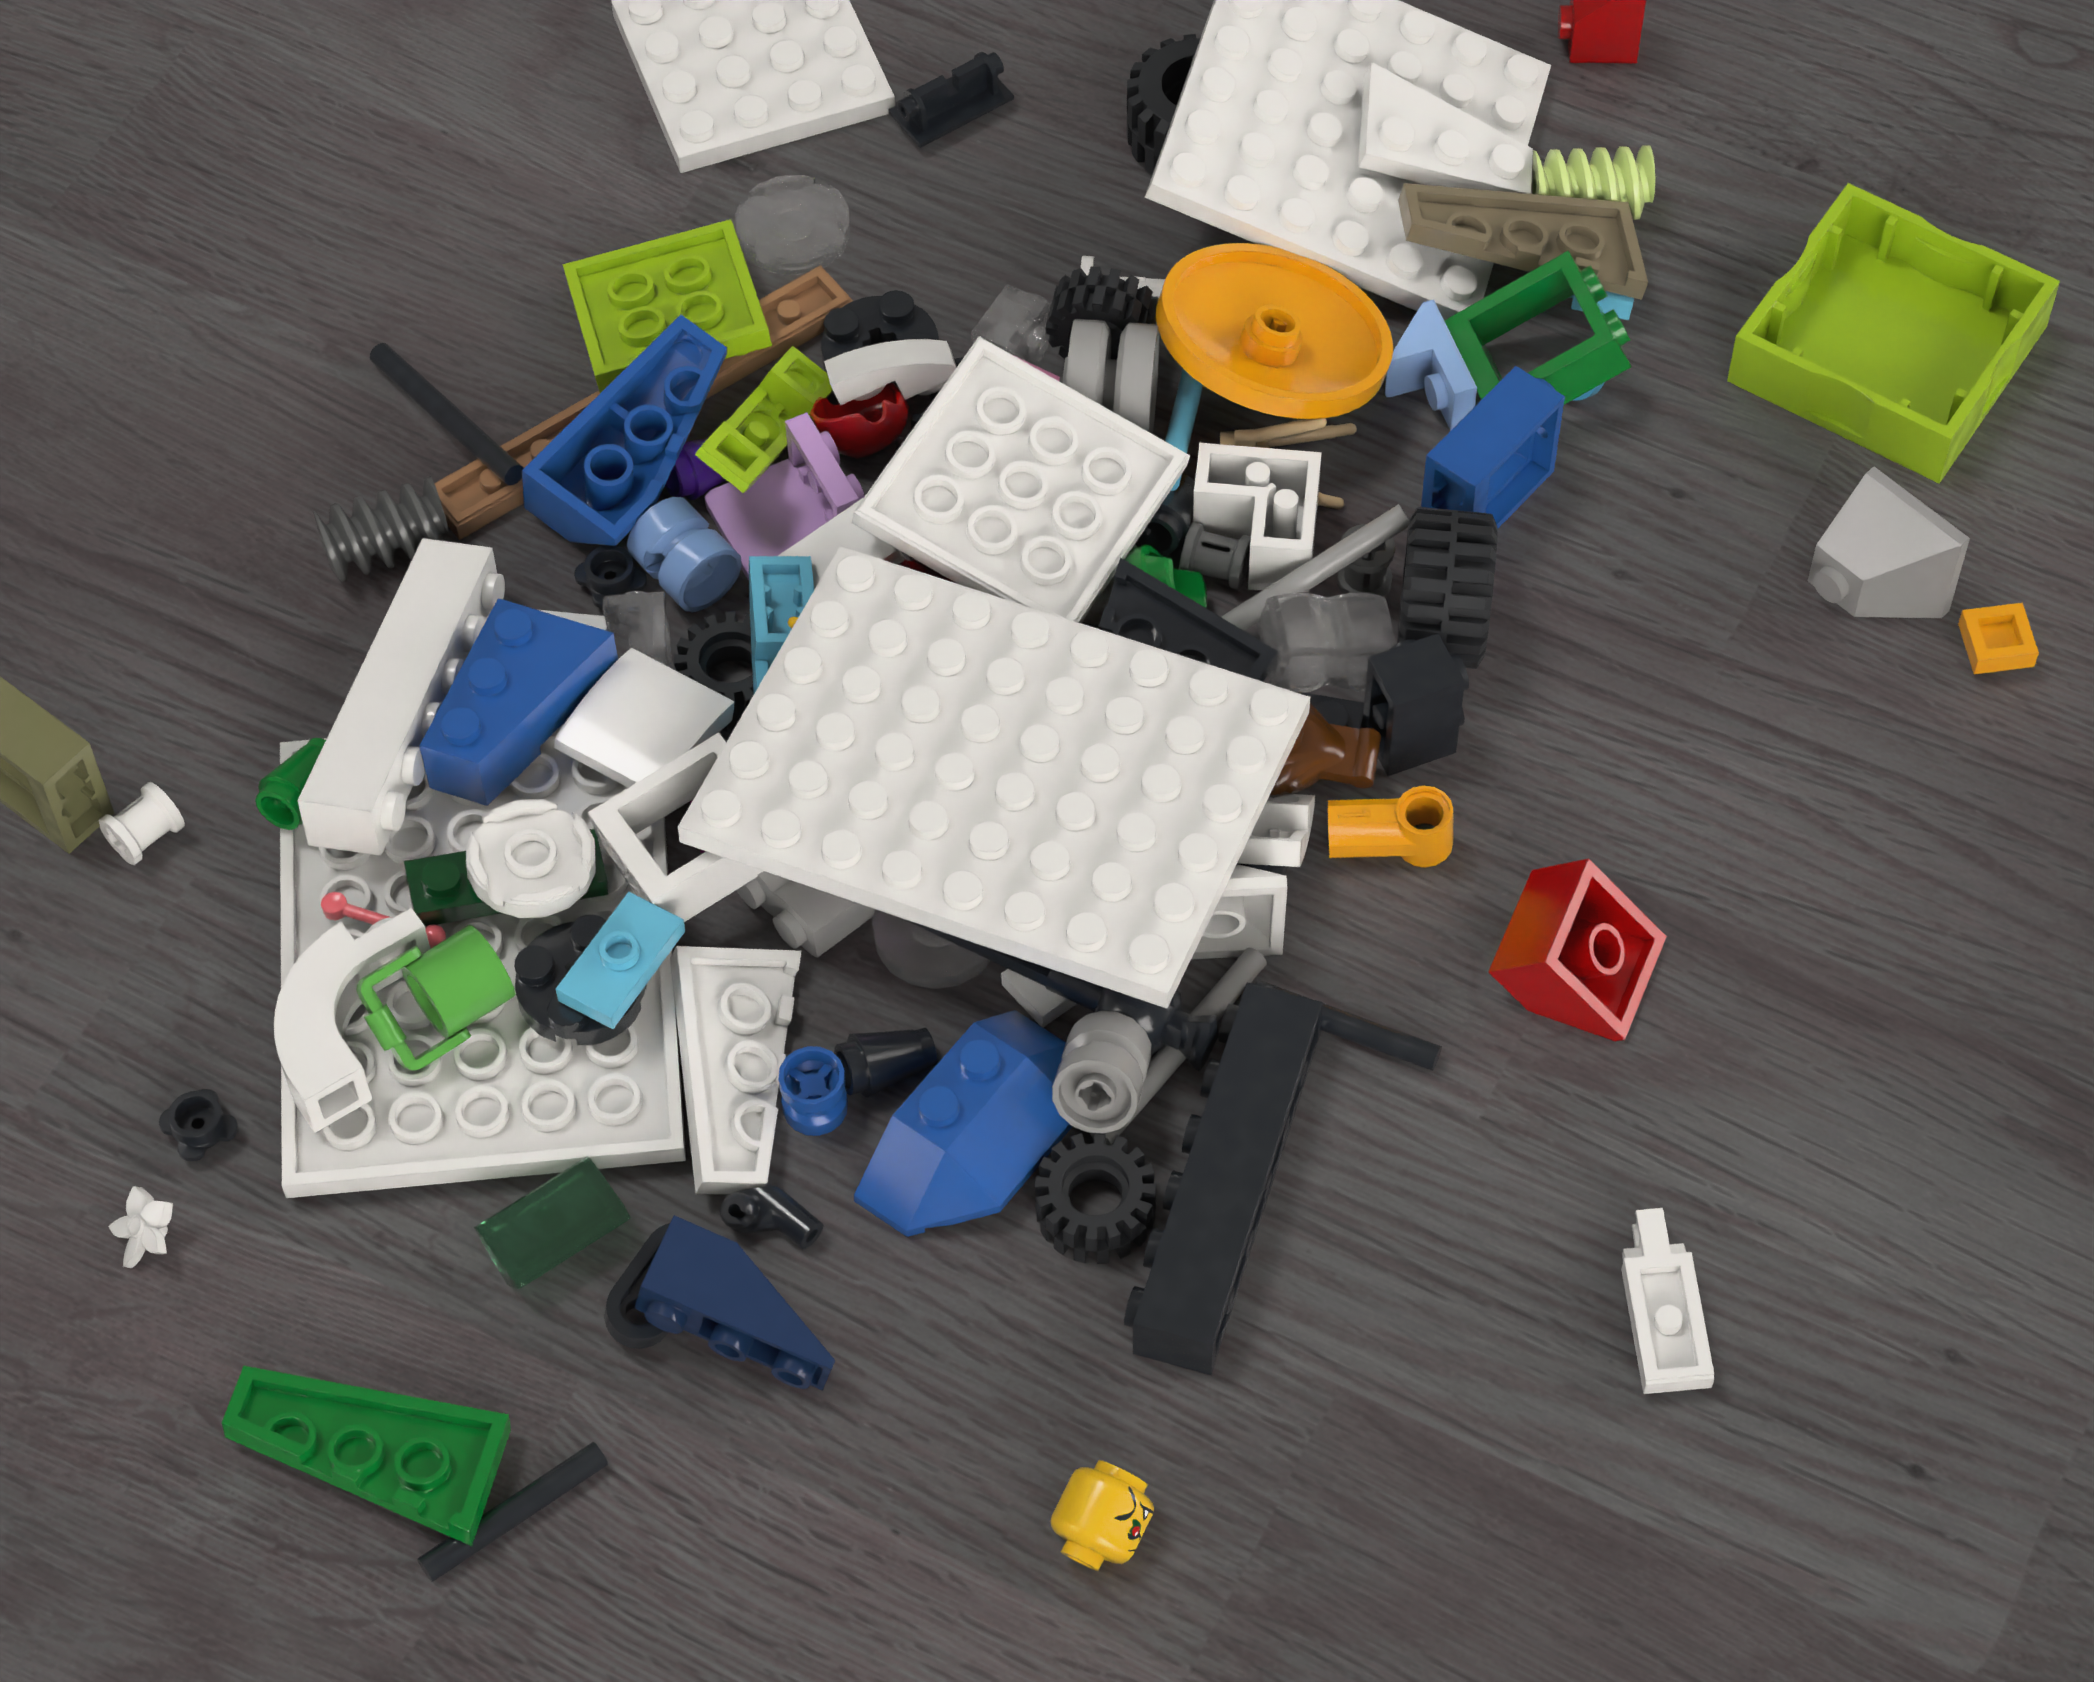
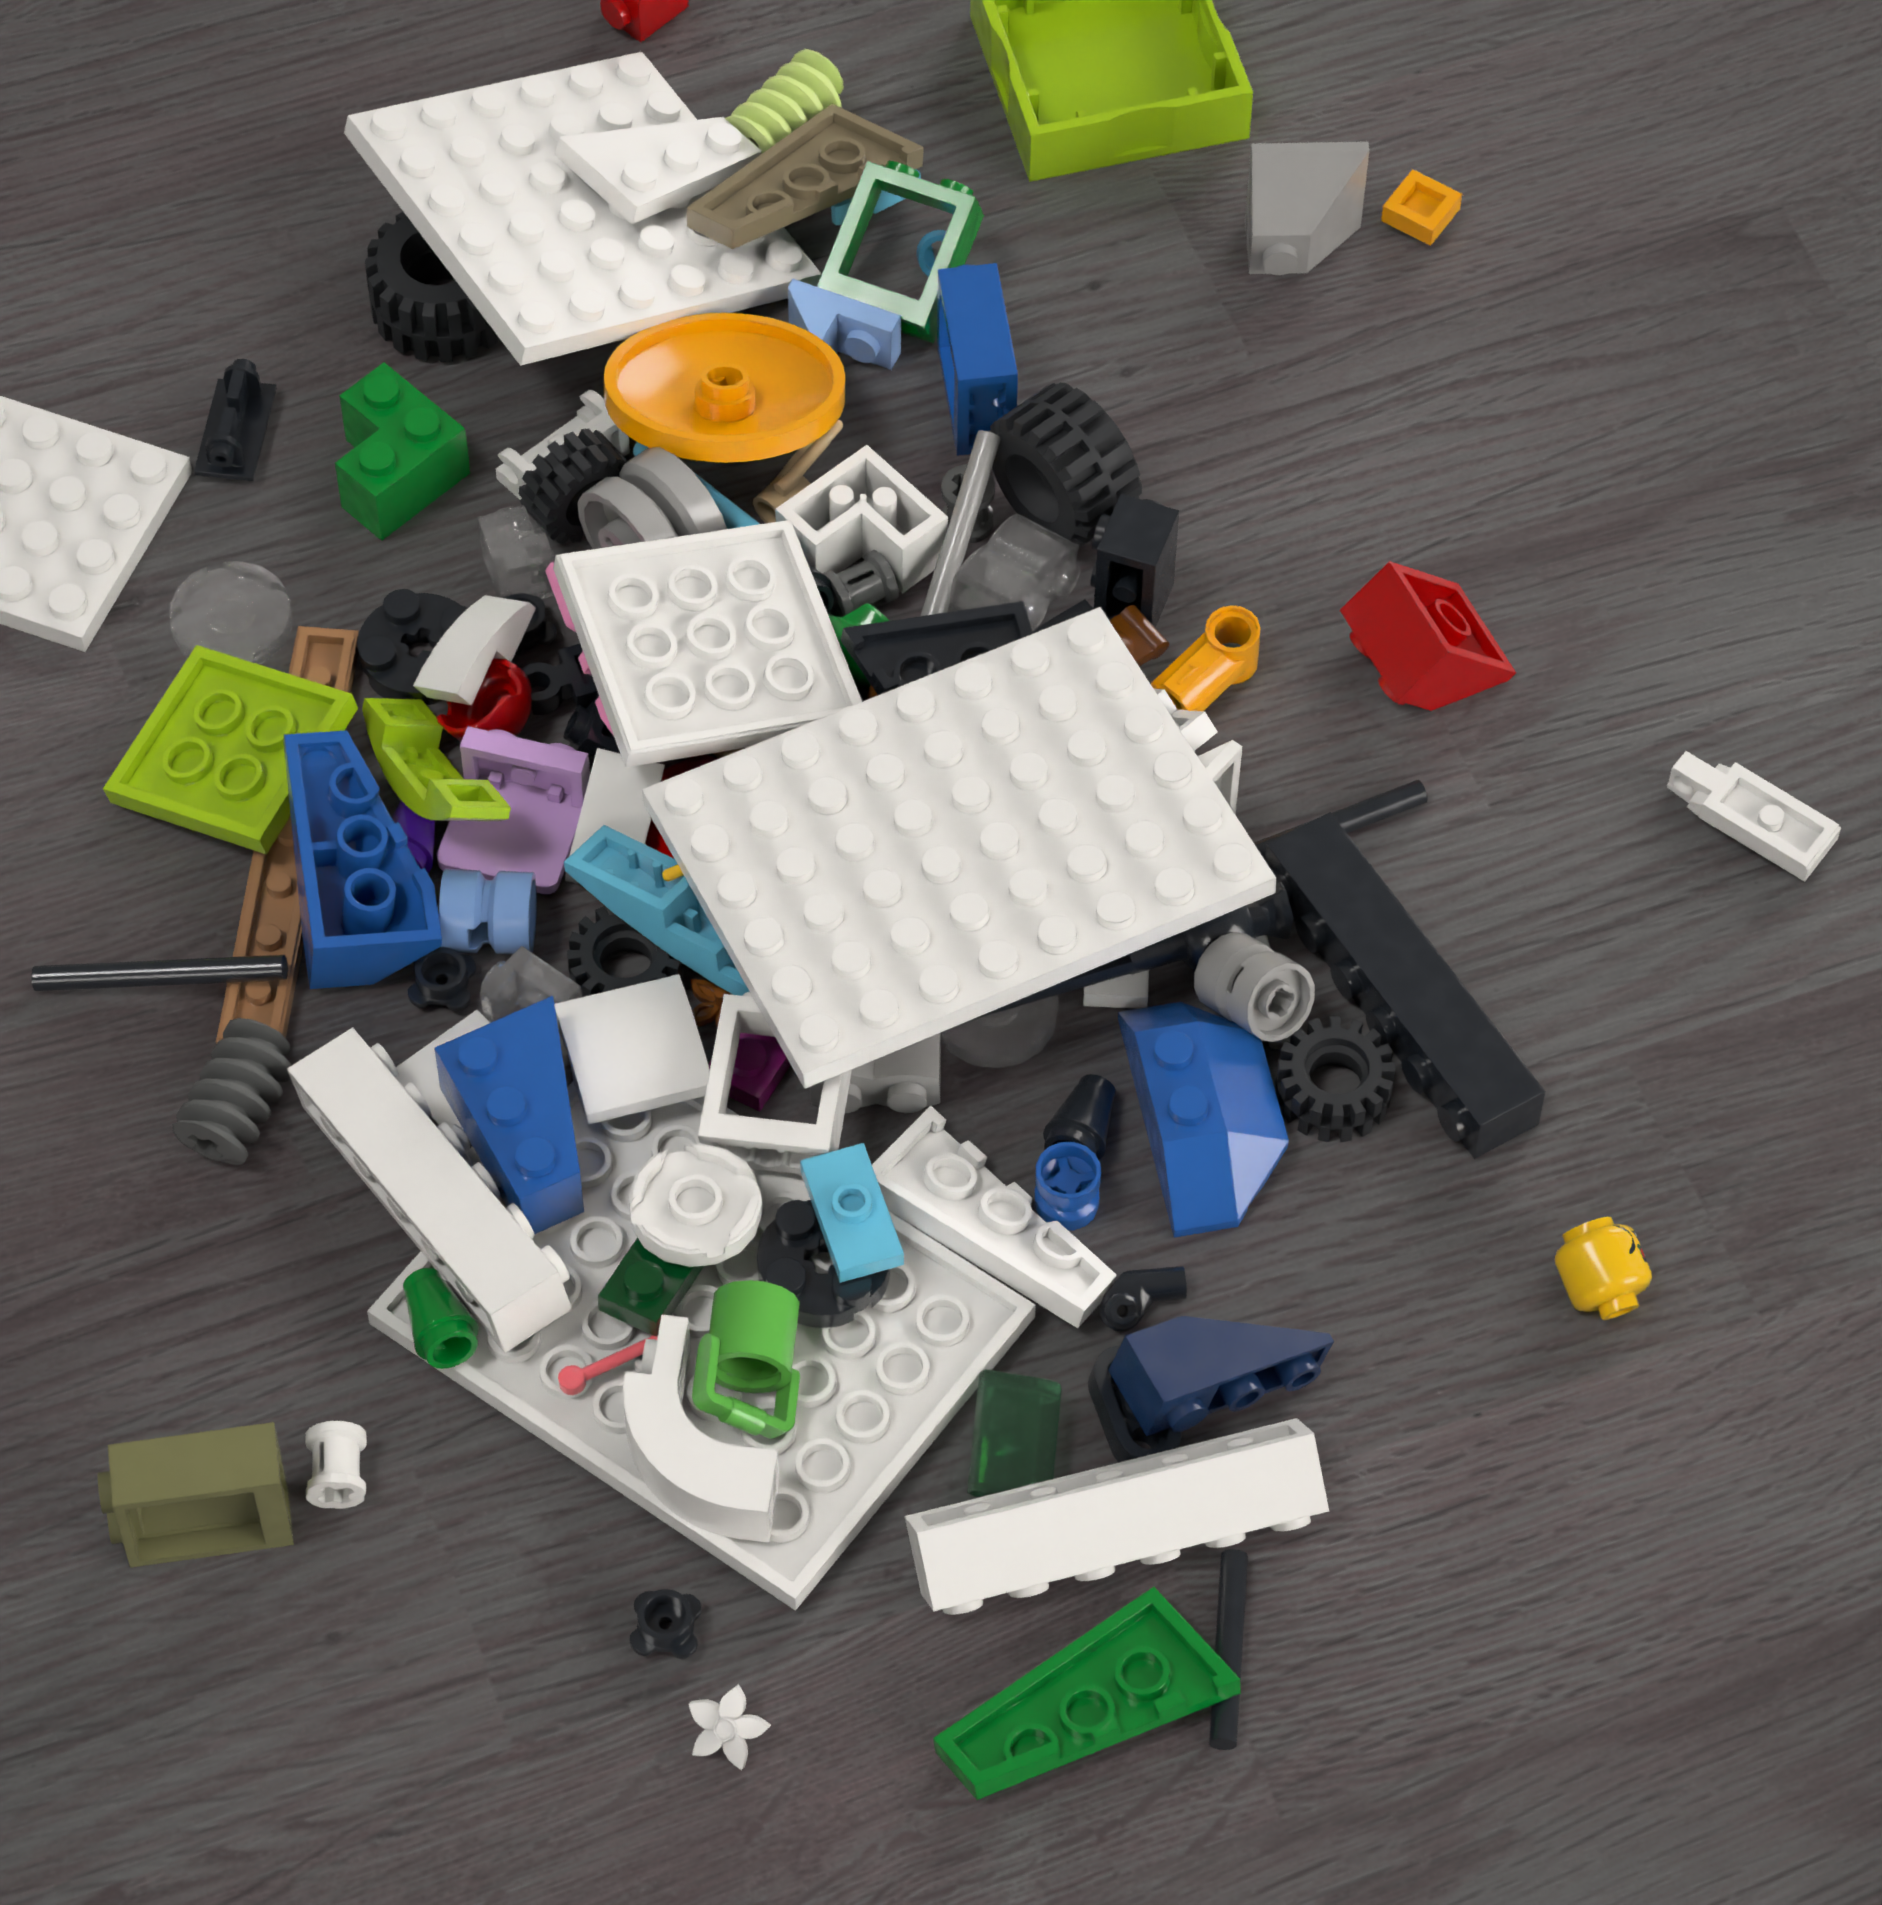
camera: 50 degrees left, 0 degrees up
none -> green brick [335,362,470,541]
none -> white brick [905,1418,1329,1615]

